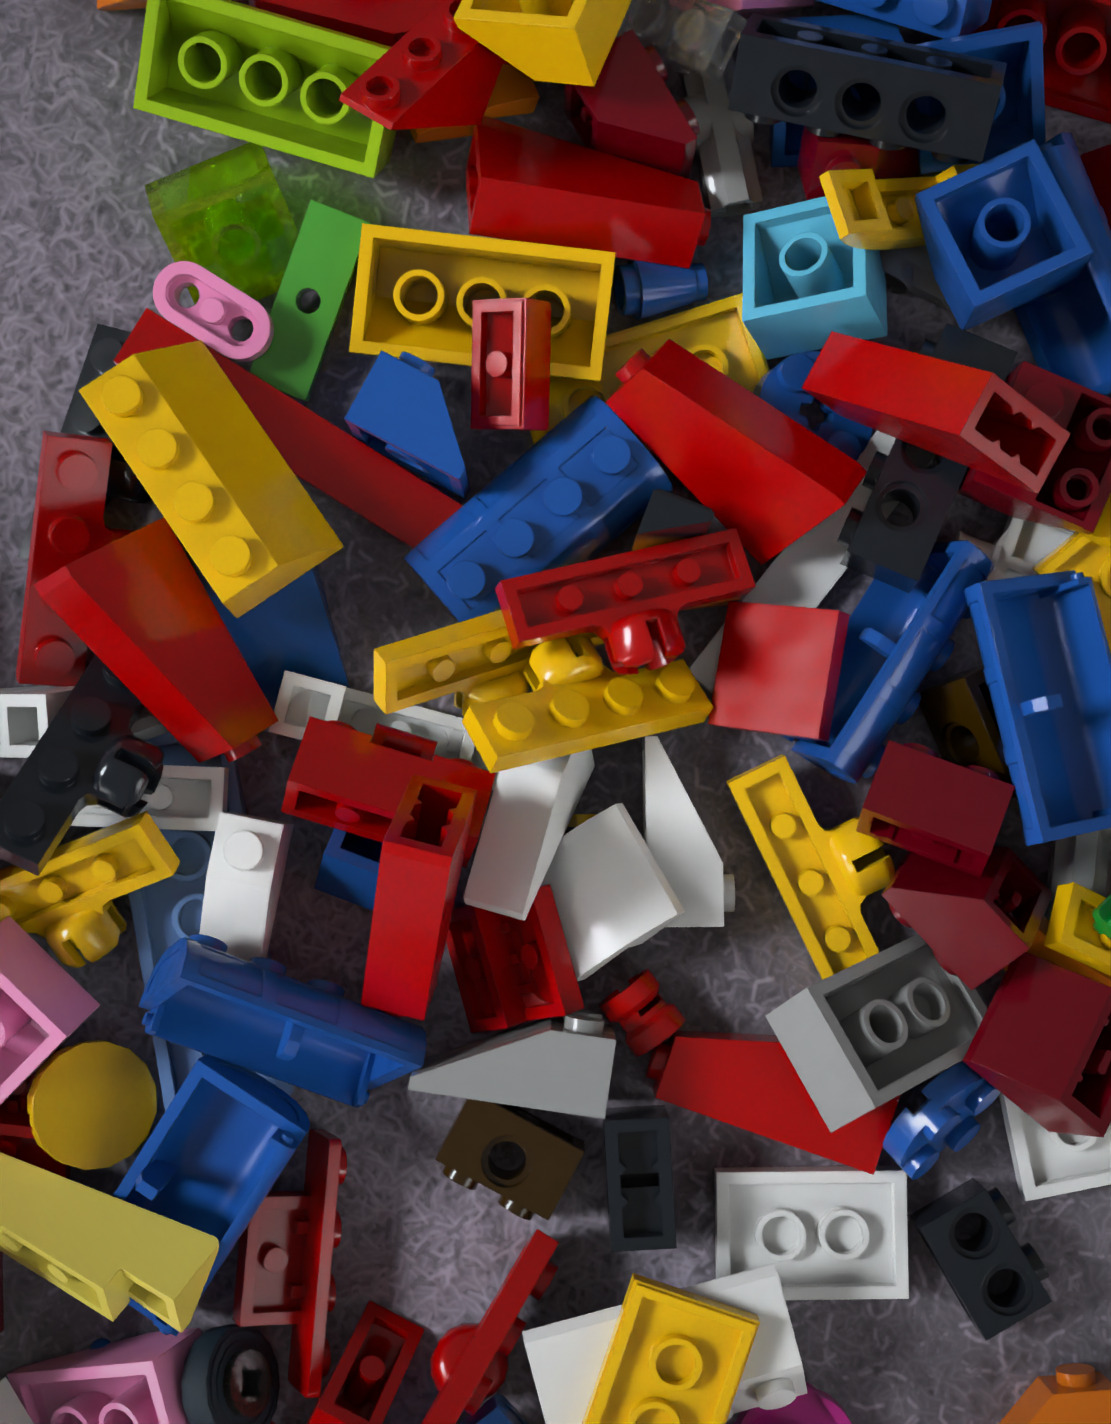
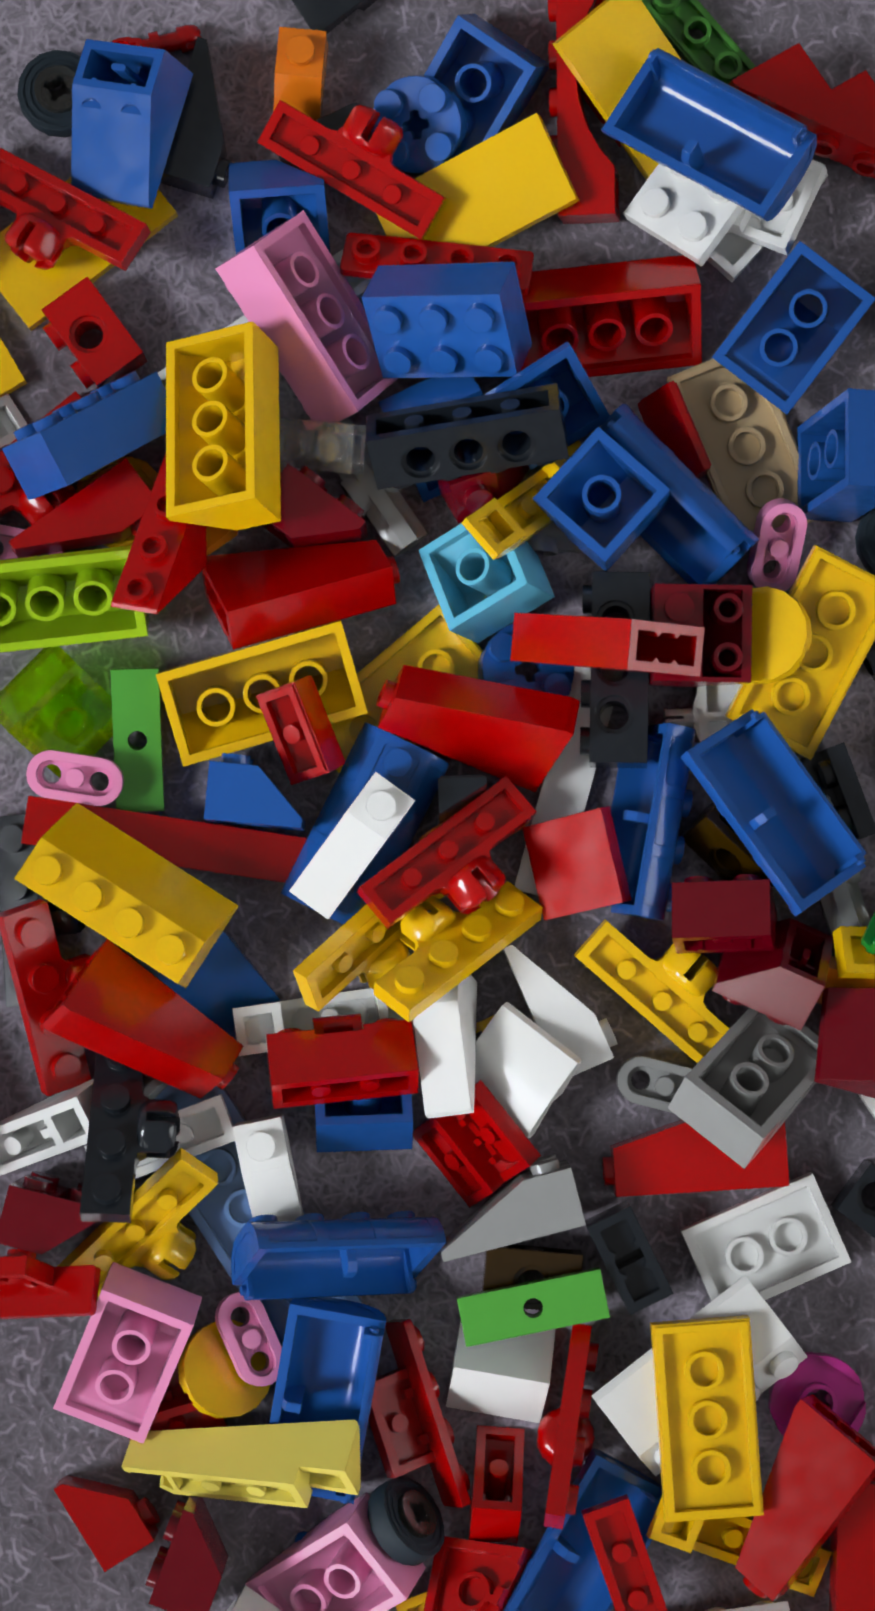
camera: 25 degrees left, 0 degrees up
red slope [361,774,478,1021] -> none
red wheel [599,968,686,1057] -> none
blue cone [613,259,708,320] -> none
blue plate [882,1061,1001,1180] -> none
none -> bright pink plate [215,1292,282,1386]
none -> white slope [289,772,415,919]
none -> white slope [446,1318,556,1423]
none -> bright green tile [456,1267,610,1347]
none -> light grey plate [616,1056,693,1113]

